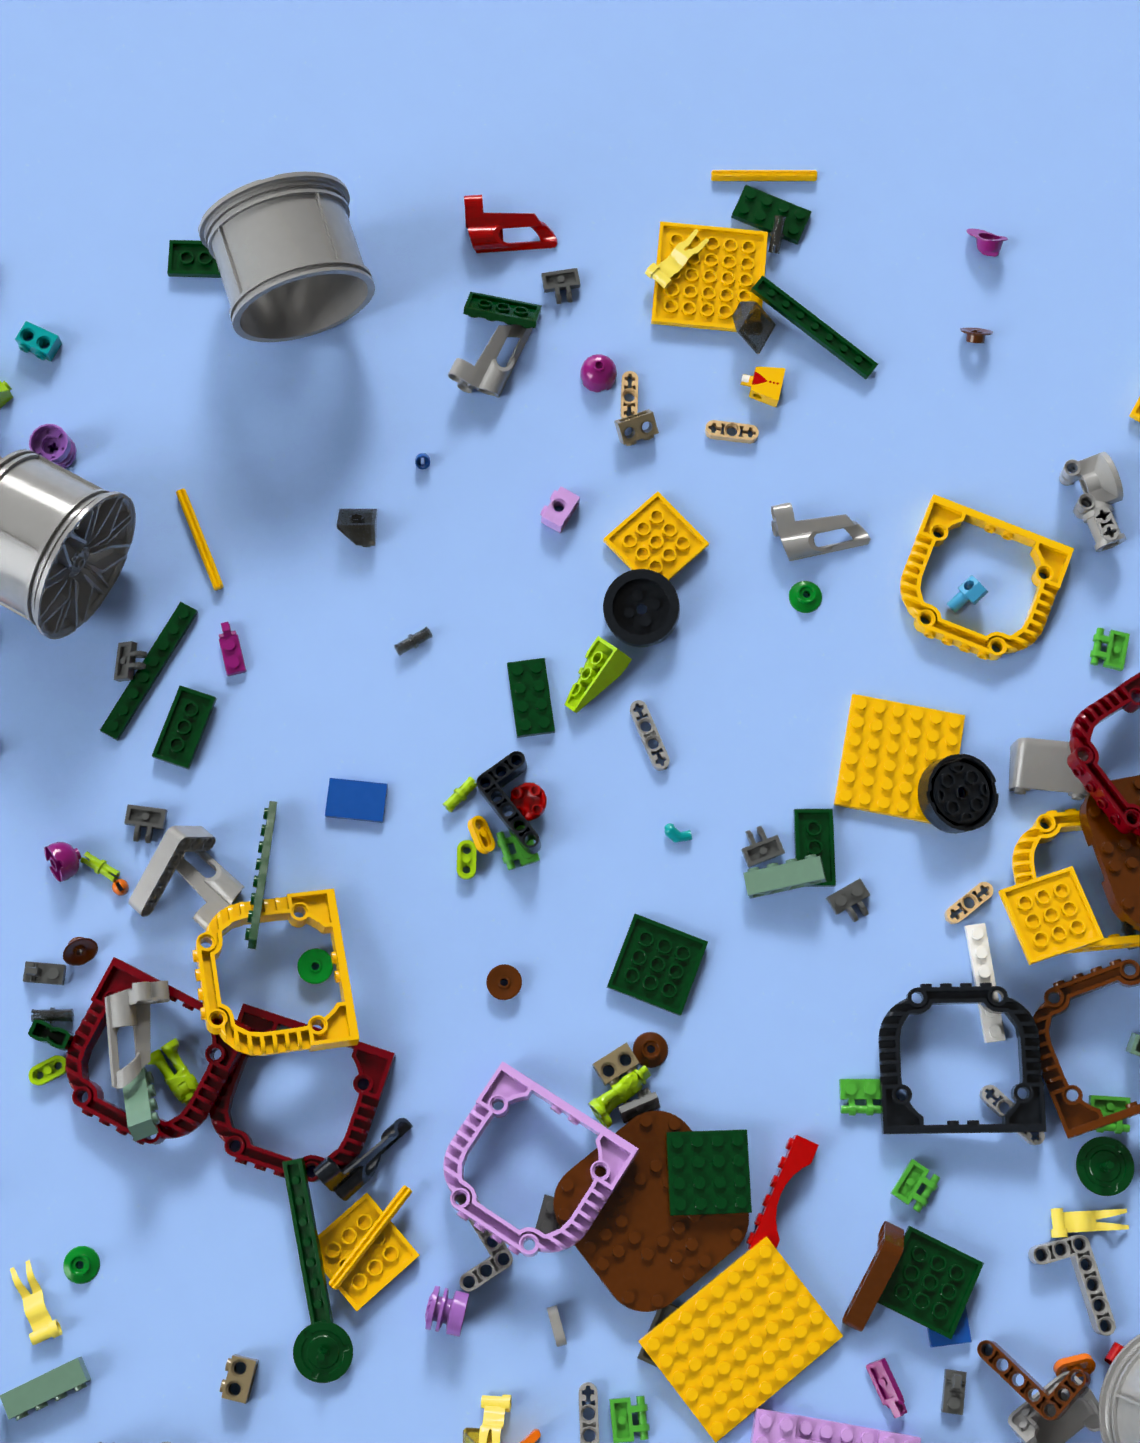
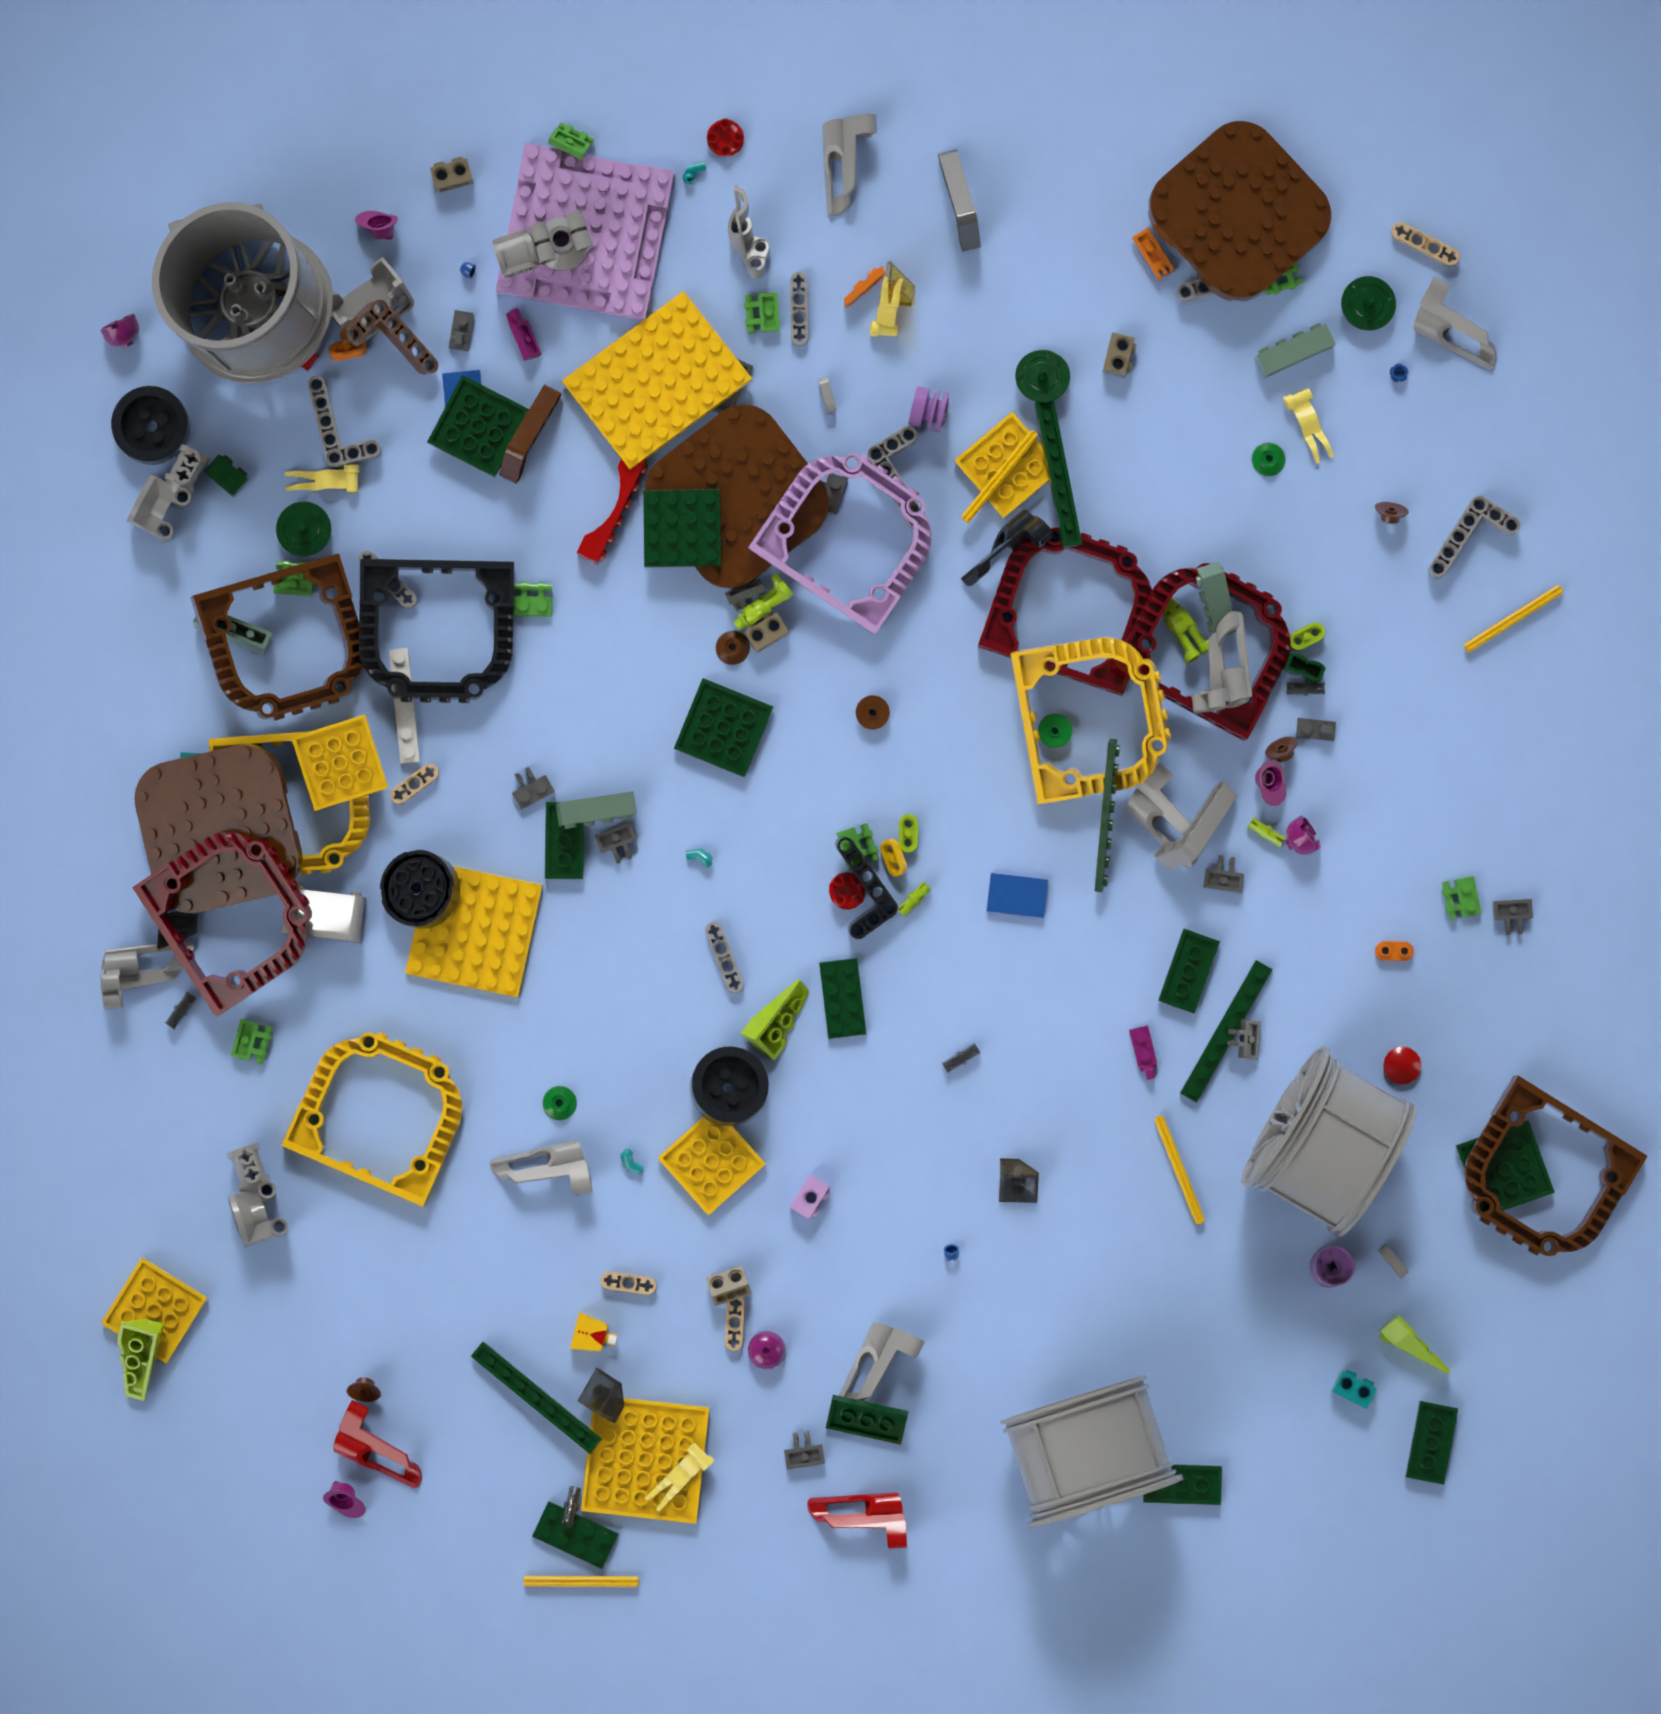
camera: 175 degrees left, 10 degrees up
orange hinge [112,879,129,895] -> none
bright green plate [890,1159,940,1213] -> none
dark azure piece [947,575,988,613] -> none
none -> red panel [333,1400,422,1488]
none -> teal arm [620,1149,644,1175]
none -> magenta piece [1255,760,1286,806]

